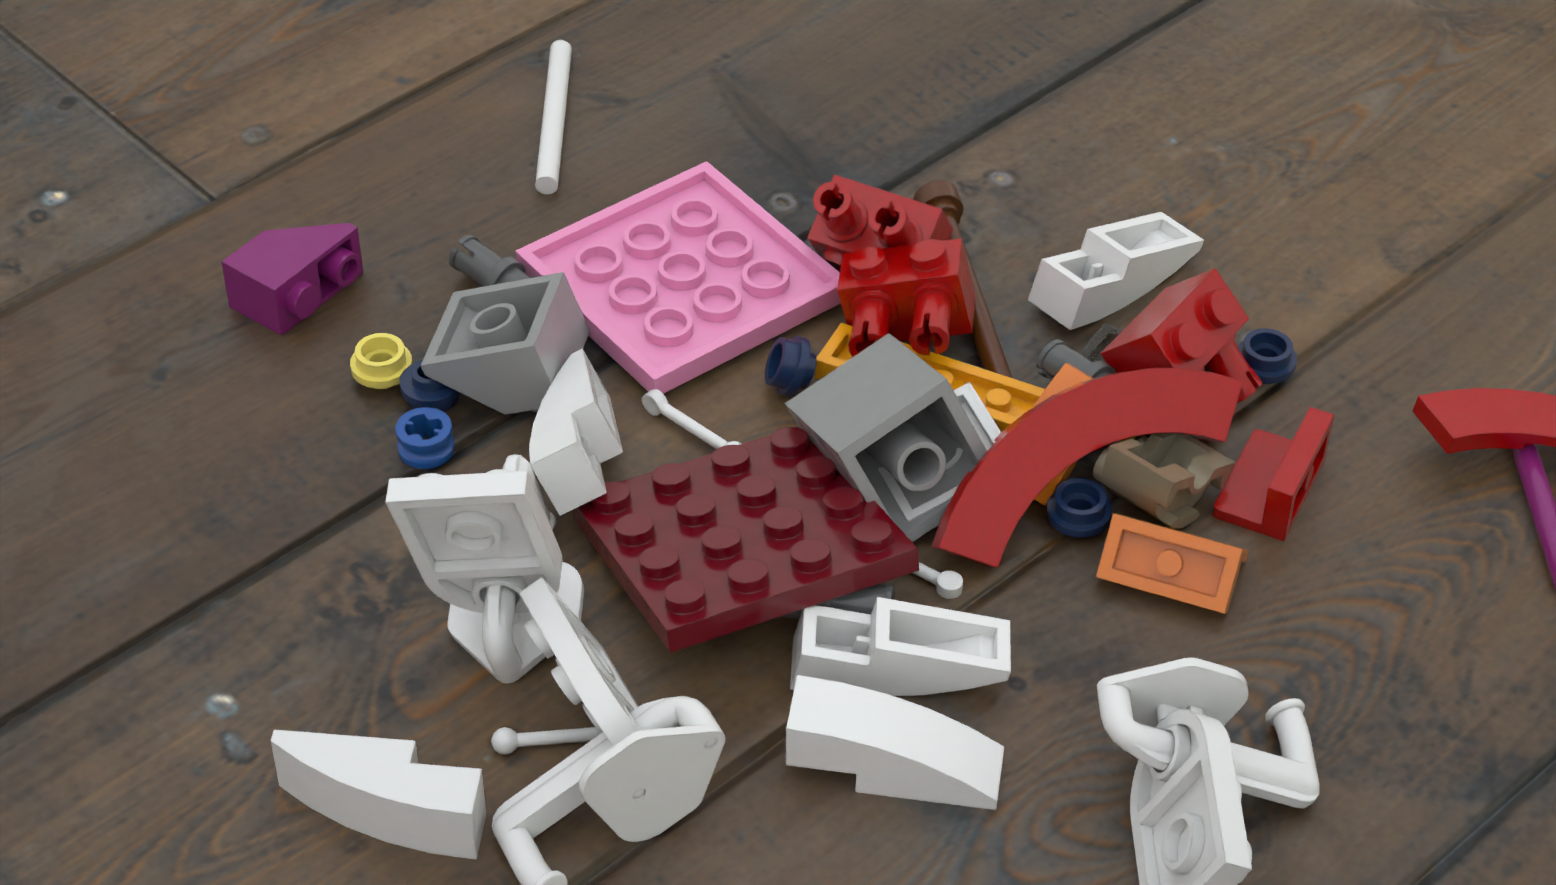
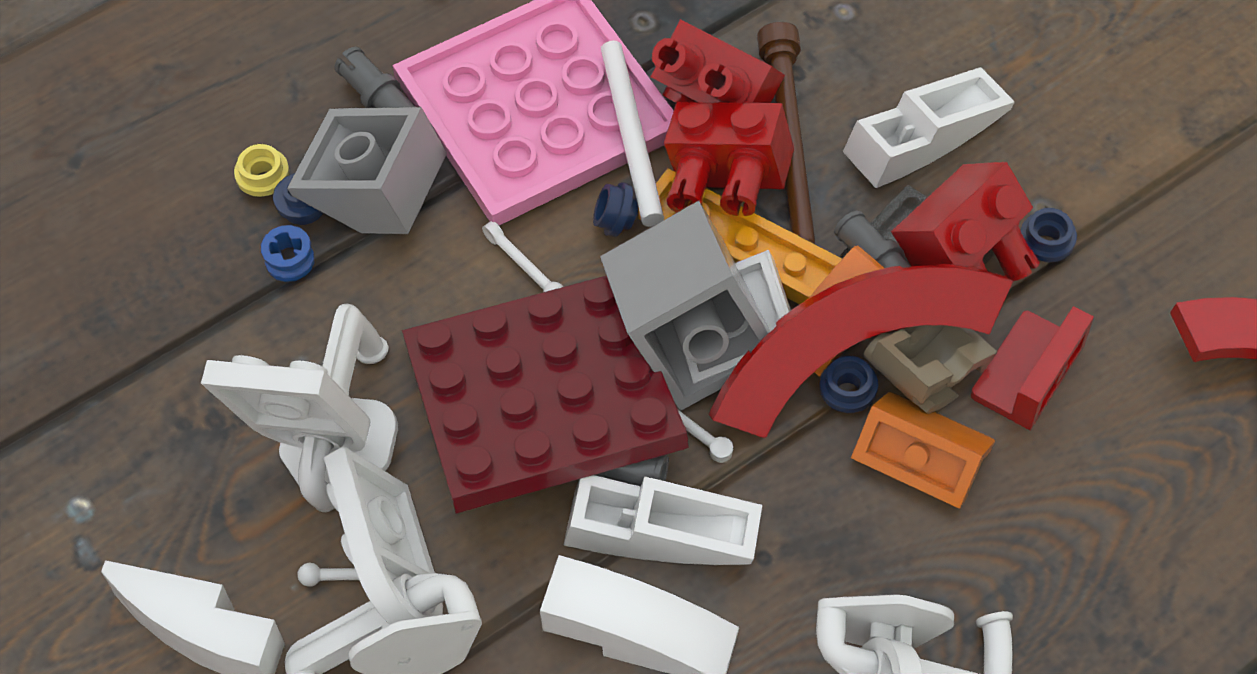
camera: 10 degrees right, 15 degrees up
magenta slope [221,223,364,336] -> none
white slope [529,348,623,516] -> none
none -> white bar [601,40,664,227]

